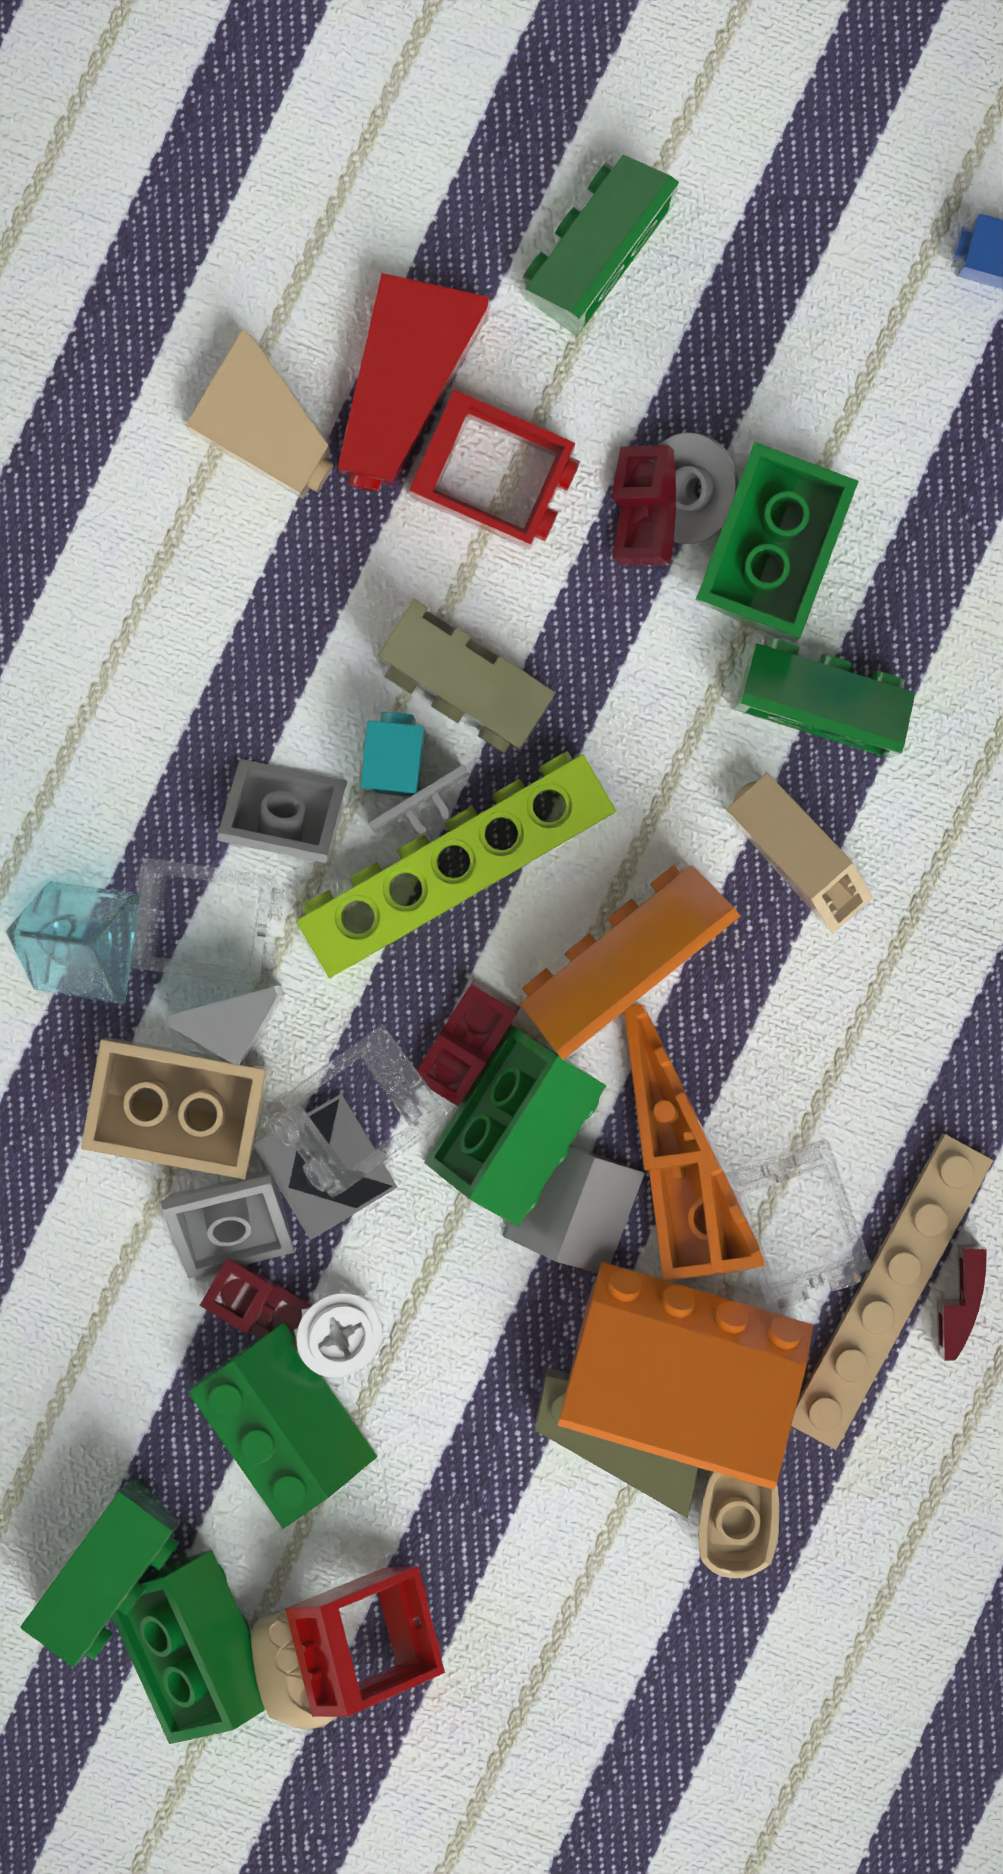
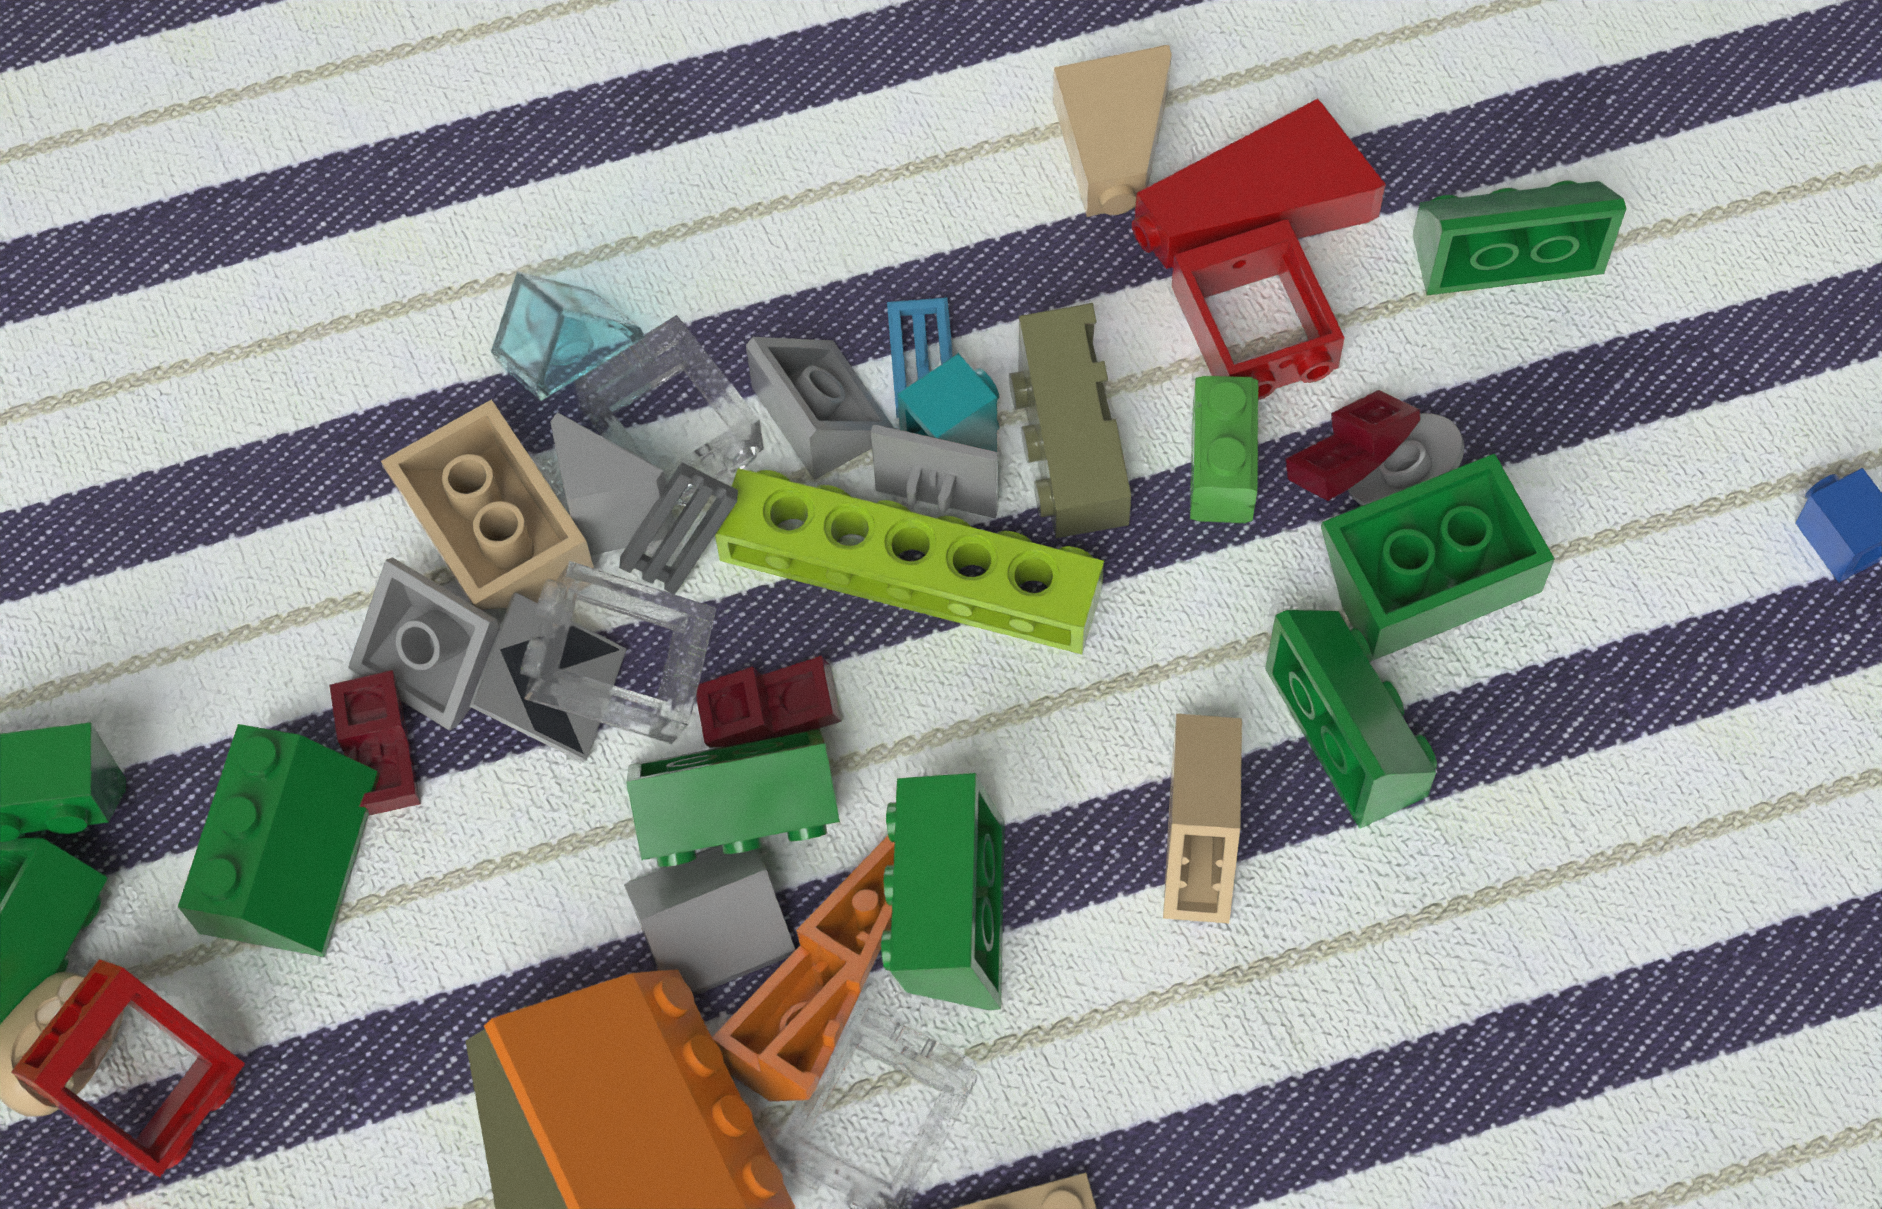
camera: 55 degrees right, 25 degrees down
white gear [294,1289,381,1378] -> none
orange slope [519,864,741,1060] -> none
none -> dark grey tile [619,462,738,595]
none -> green slope [881,773,1005,1010]
none -> dark azure tile [887,297,953,418]
none -> bright green brick [1190,376,1258,523]

